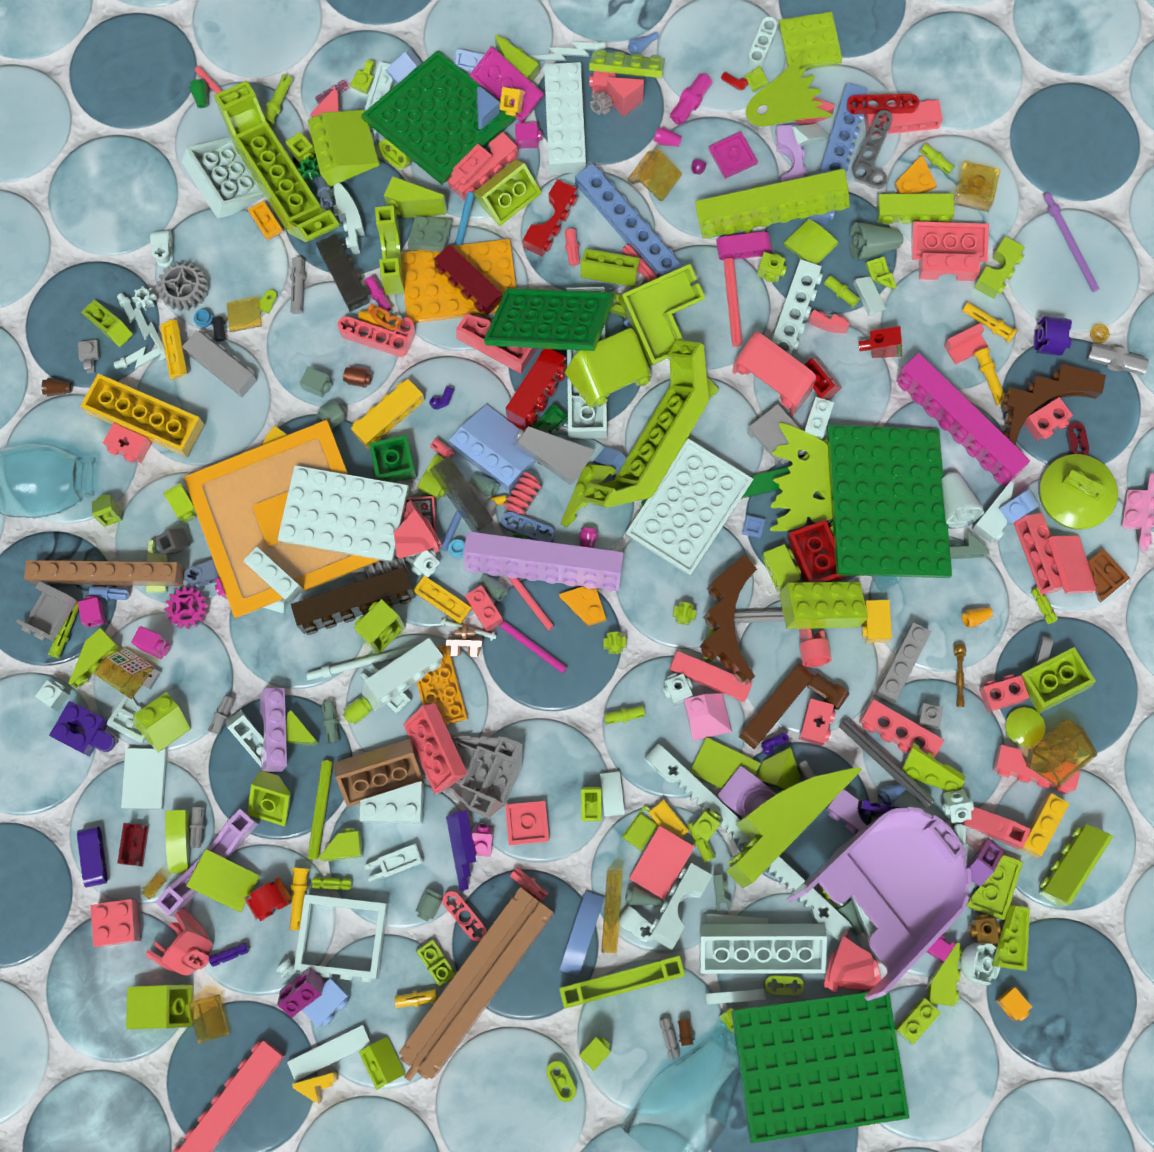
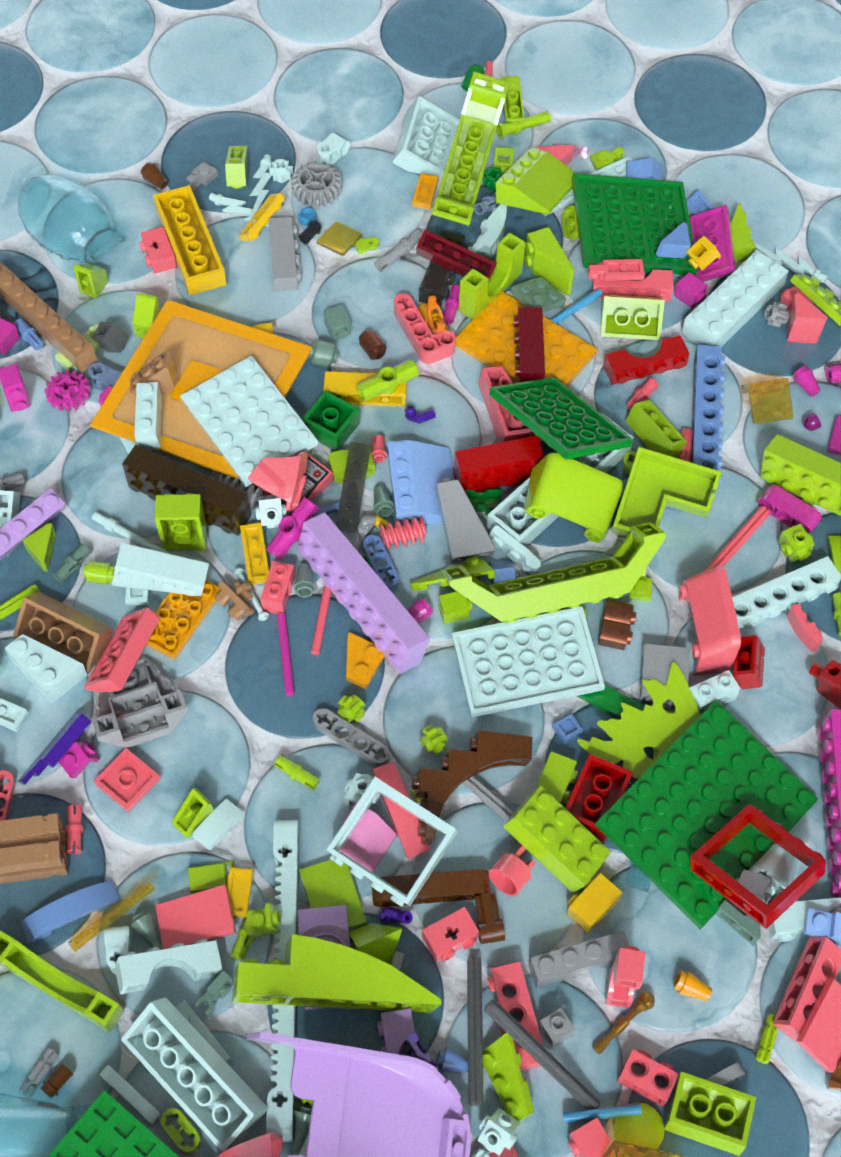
camera: 40 degrees right, 15 degrees down
none -> medium nougat slope [130,350,177,395]
none -> dark pink piece [266,497,319,560]
none -> light grey beam [313,709,390,767]
none -> light aqua window [326,777,458,907]
none -> lime piece [356,360,419,402]
none -> dark red brick [416,230,497,285]
none -> lime brick [438,591,473,625]
none -> dark grey axle [484,999,600,1110]
none -> light aqua hinge [489,525,541,575]
none -> lime slope [501,76,524,122]
none -> dark azure bar [563,1104,642,1123]
none -> copper brick [598,599,636,650]
none -> coral arch [605,946,646,1009]
none -> red window [690,804,826,929]
none -> light grey brick [735,869,773,904]

